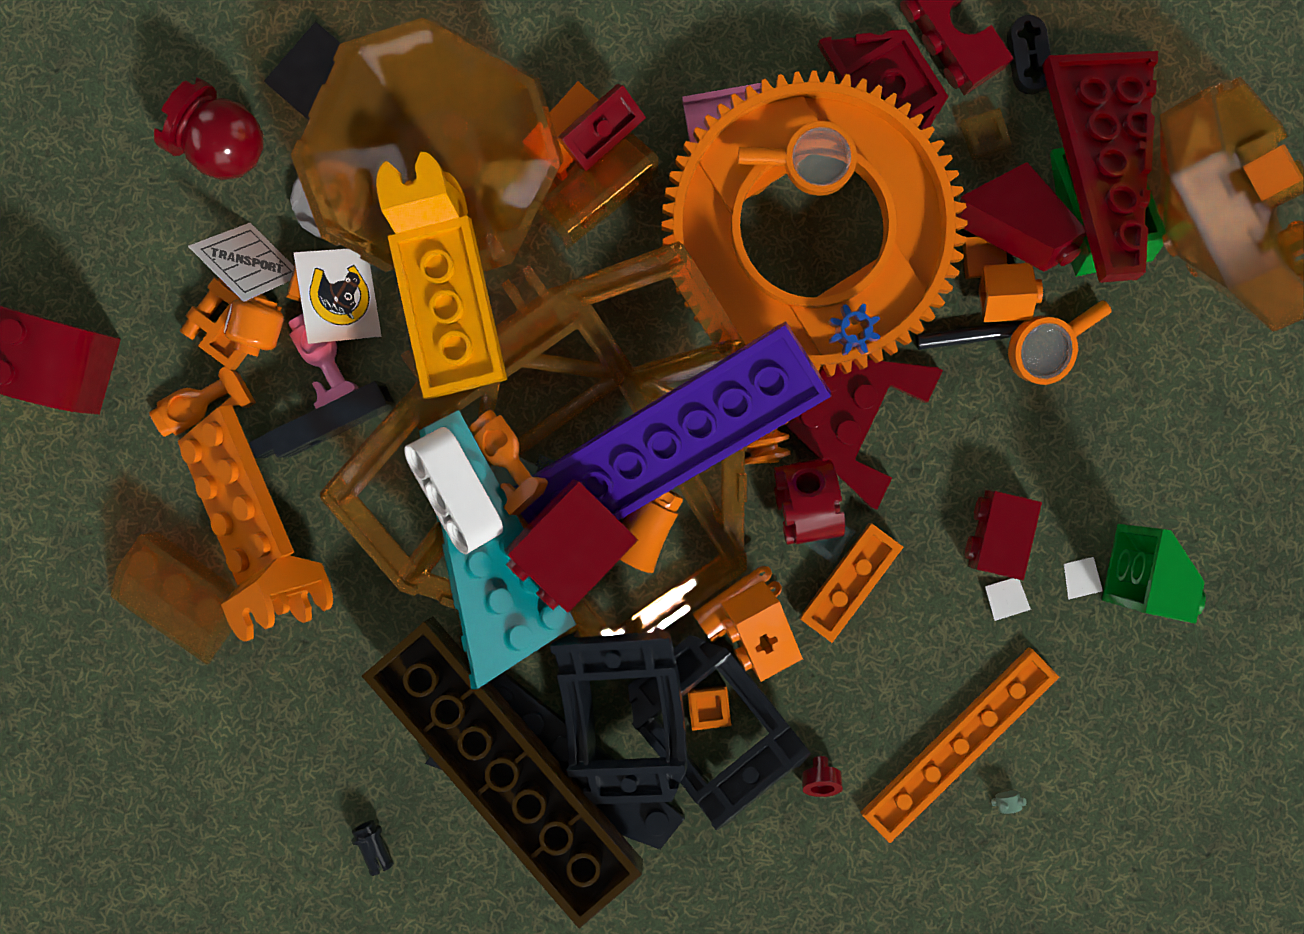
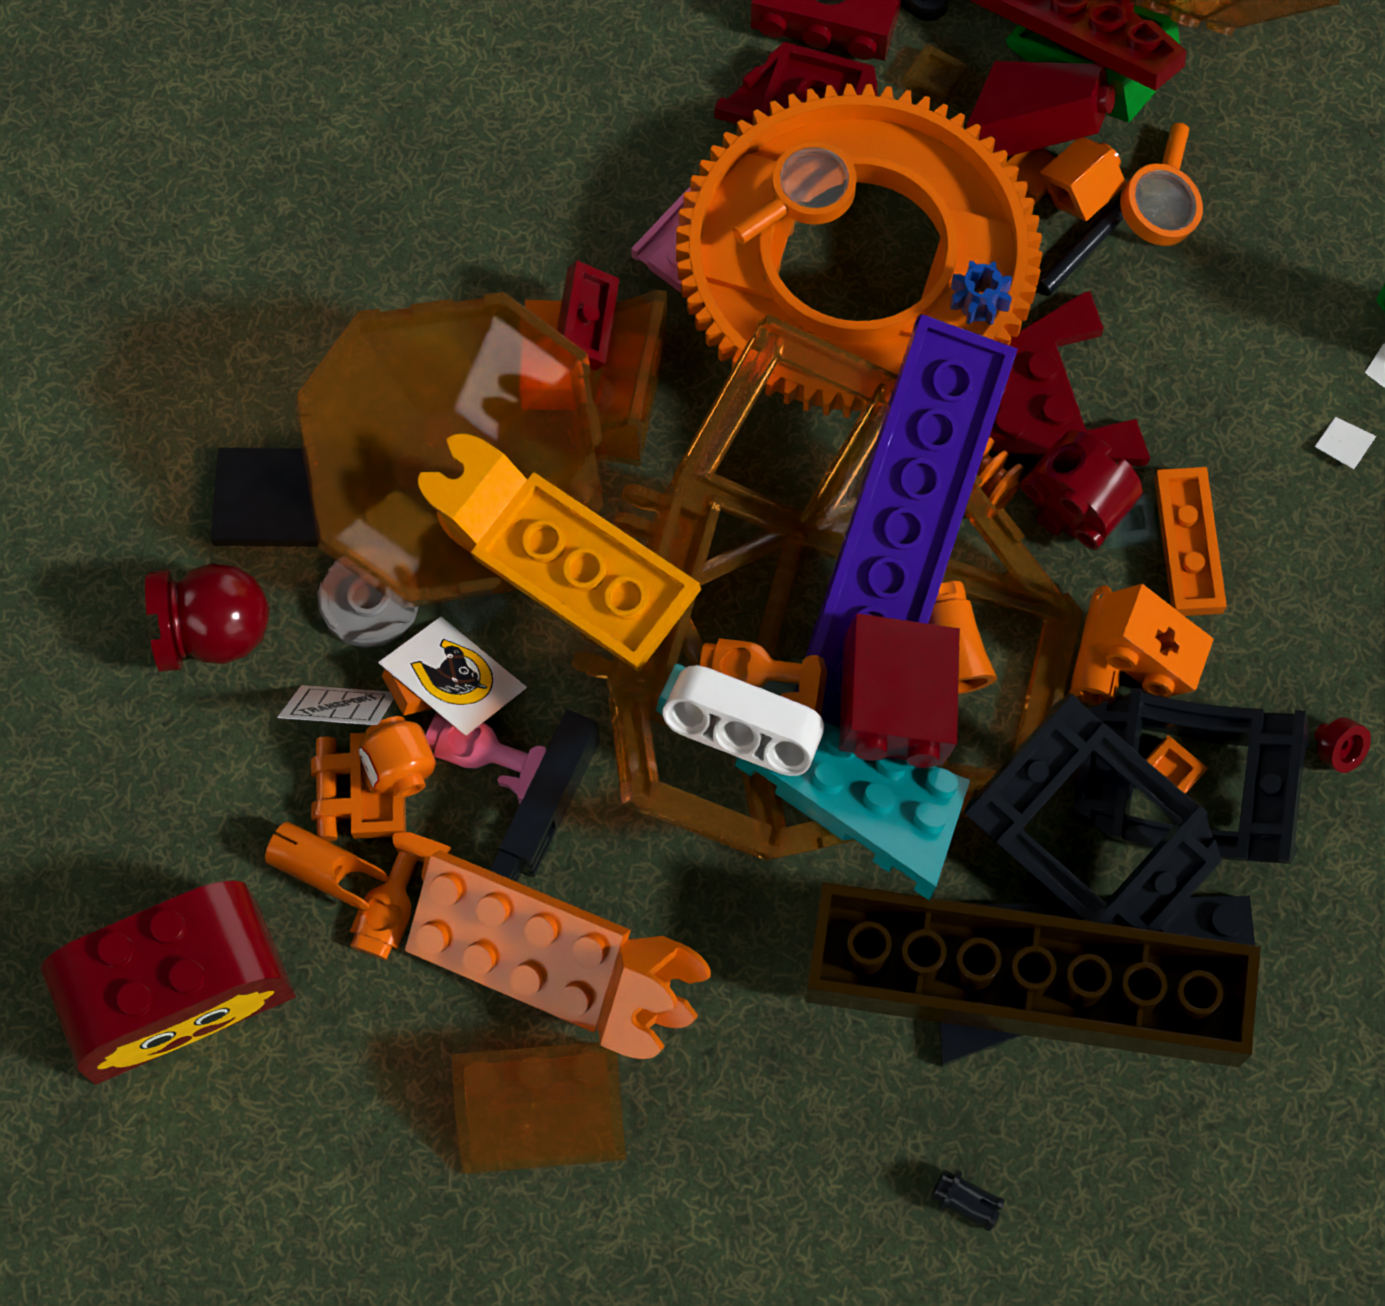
camera: 45 degrees left, 20 degrees down
dark red brick [964,490,1042,581] -> none
none -> orange piece [265,821,389,911]

